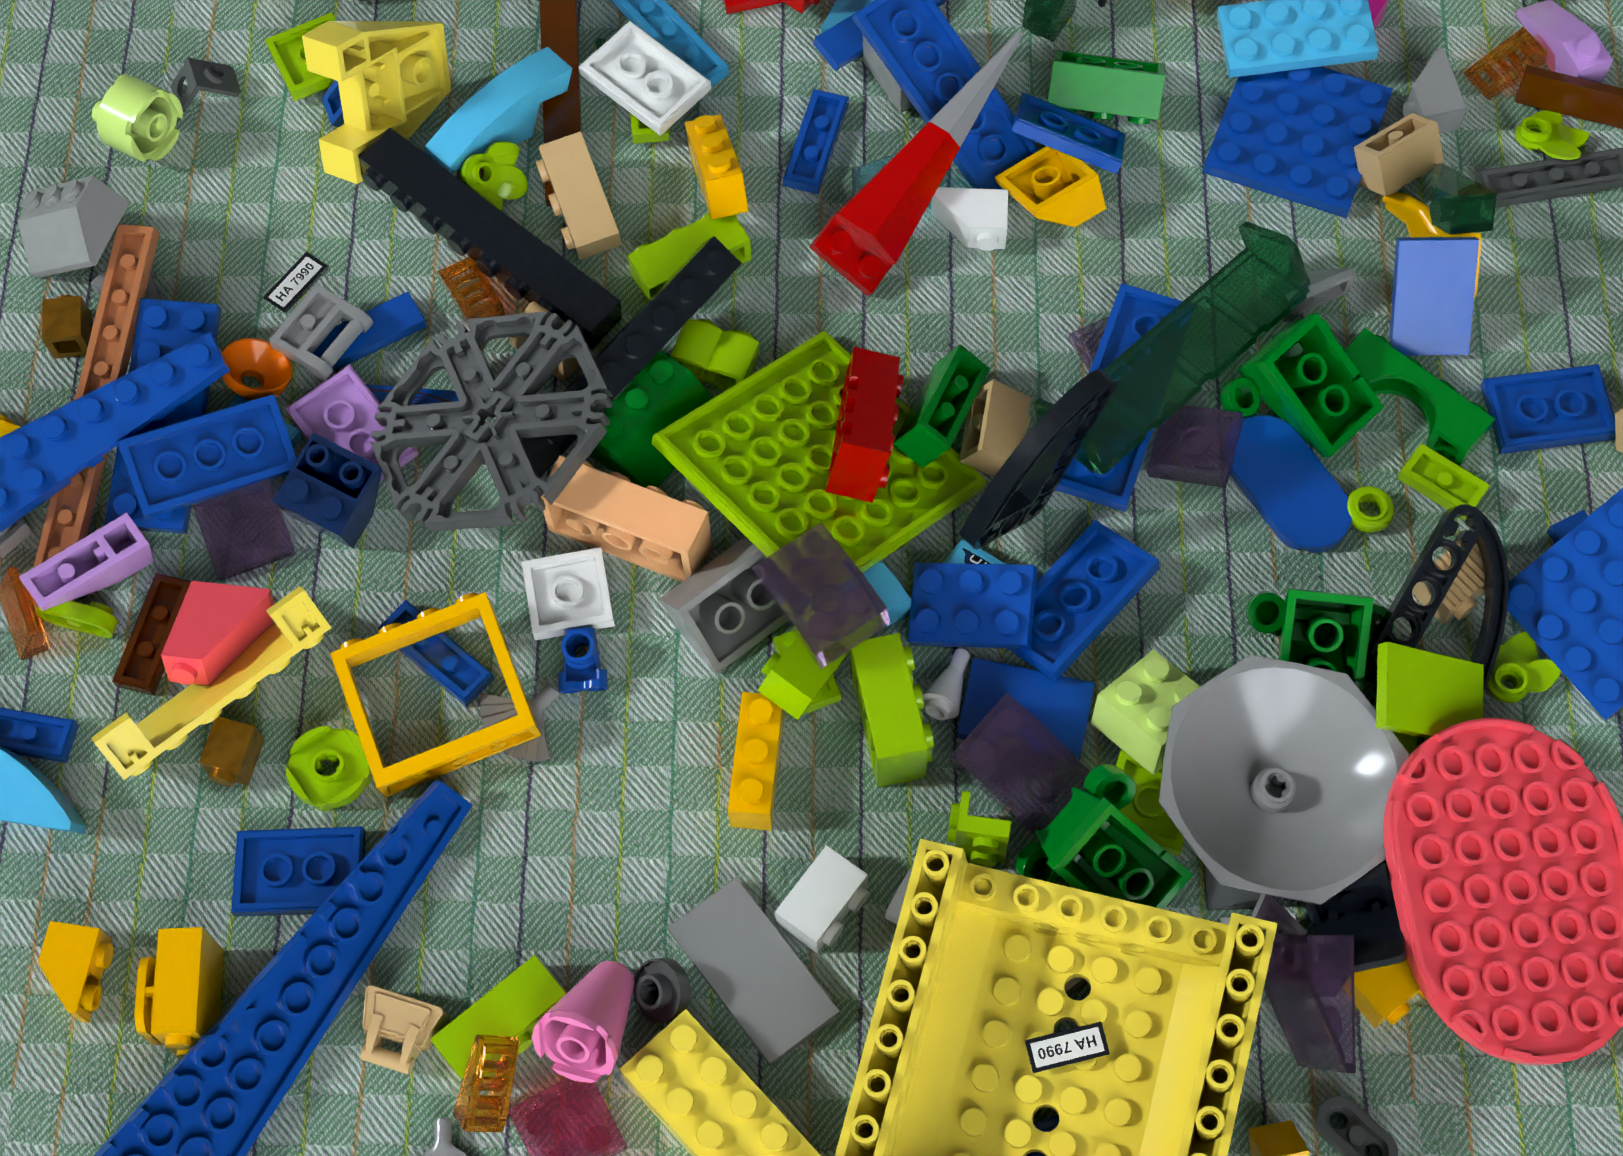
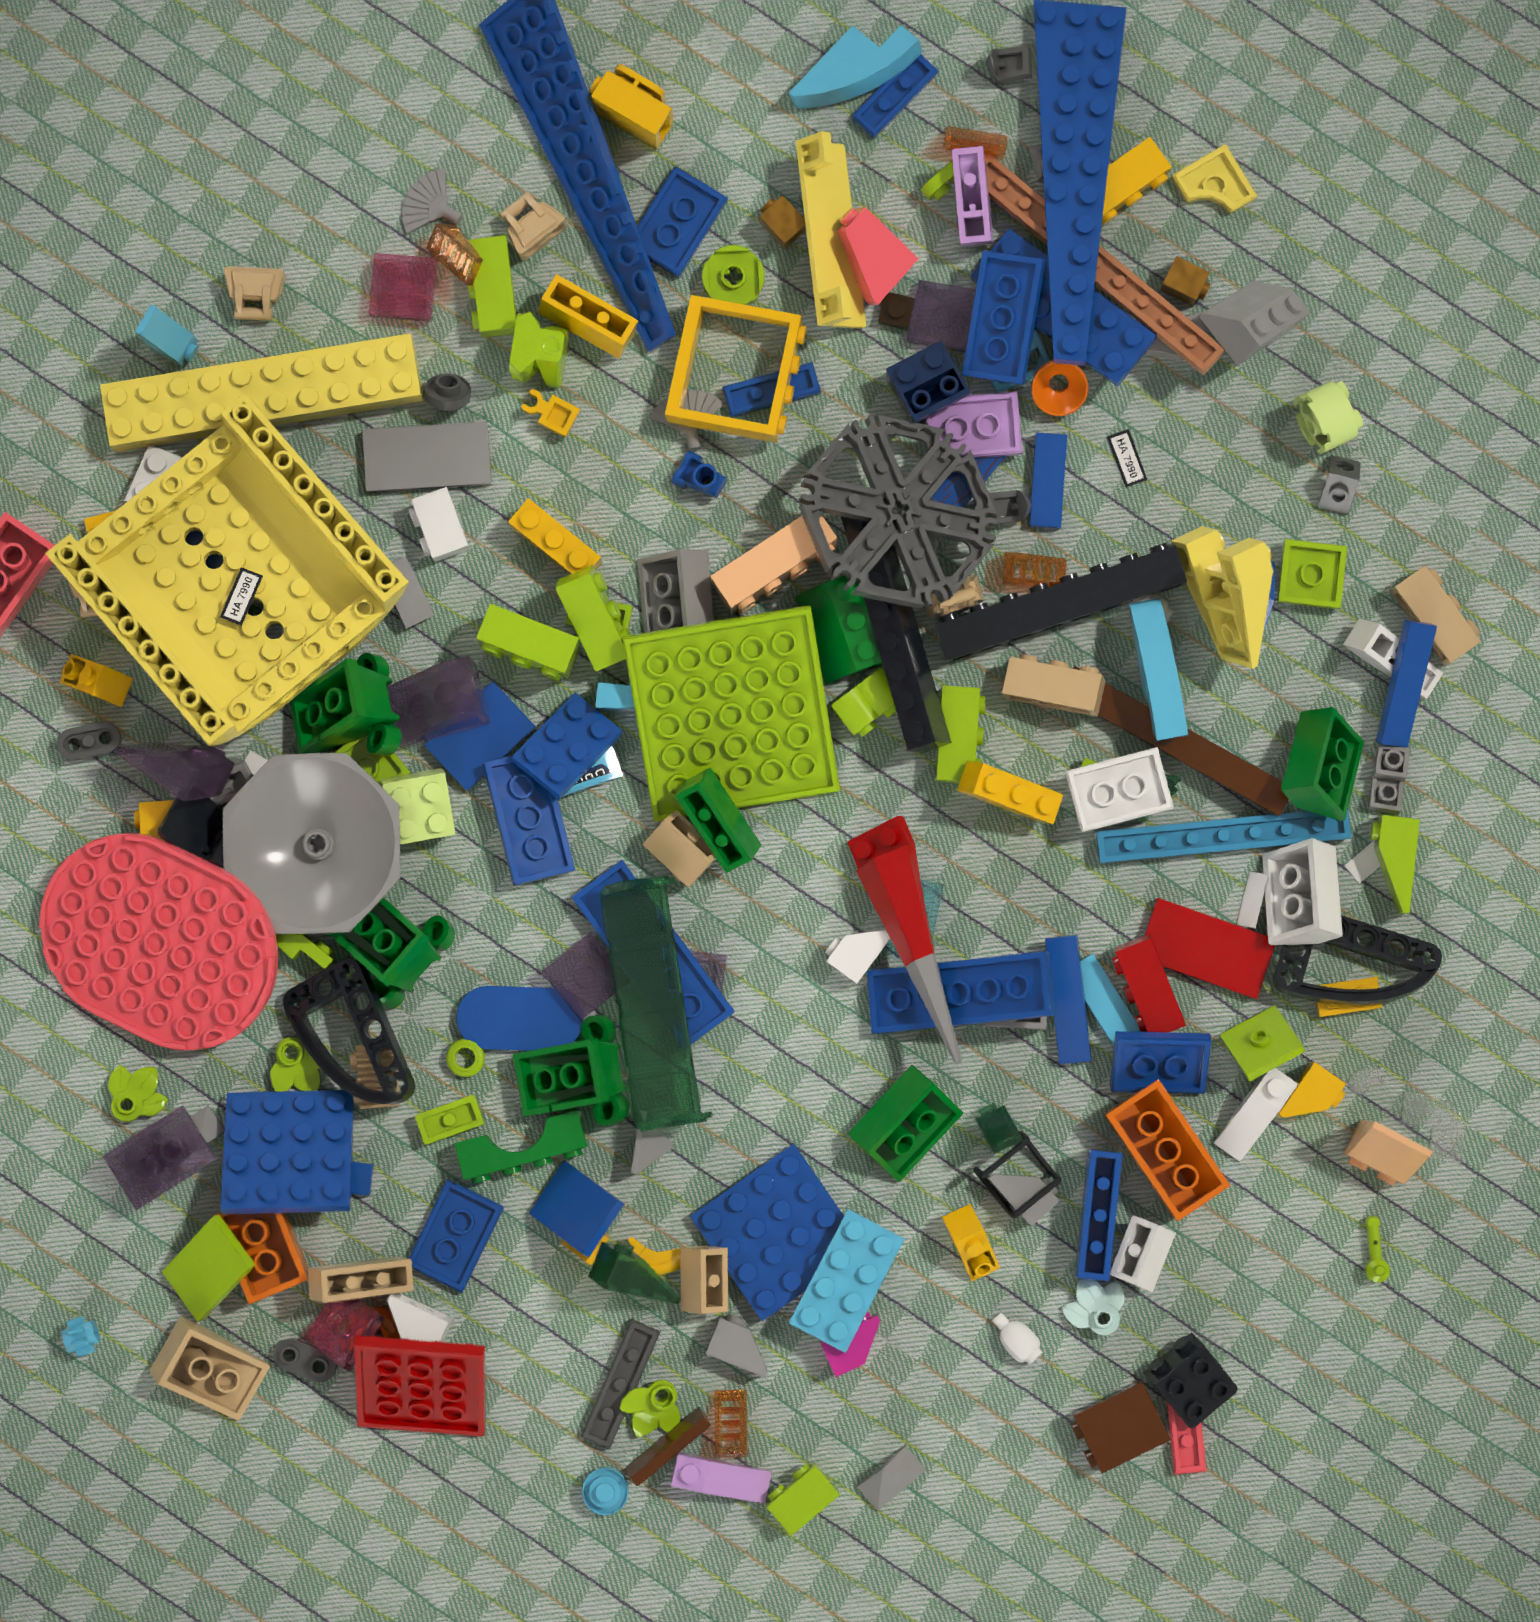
camera: 120 degrees right, 20 degrees up
yellow slope [38,921,114,1023] -> none
reddish brown tile [112,573,191,696] -> none
light grey plate [269,283,374,381] -> none
lime plate [460,142,528,210] -> none
white plate [521,547,615,641] -> none
bright pink cone [532,961,635,1083] -> none
slope [751,523,890,669] -> none
blue tile [783,89,849,194] -> none
red wedge [825,347,904,503] -> none
white cone [923,648,971,720] -> none
lime bracket [947,790,1011,867] -> none
black beam [960,368,1117,549] -> none
yellow slope [995,146,1106,227] -> none
blue tile [1011,93,1126,174] -> none
lime tile [1376,642,1484,739] -> none
none -> lime piece [509,311,570,389]
none -> yellow plate [521,389,581,438]
none -> yellow brick [538,274,638,359]
none -> dark brown plate [878,292,915,330]
none -> dark grey plate [986,490,1032,524]

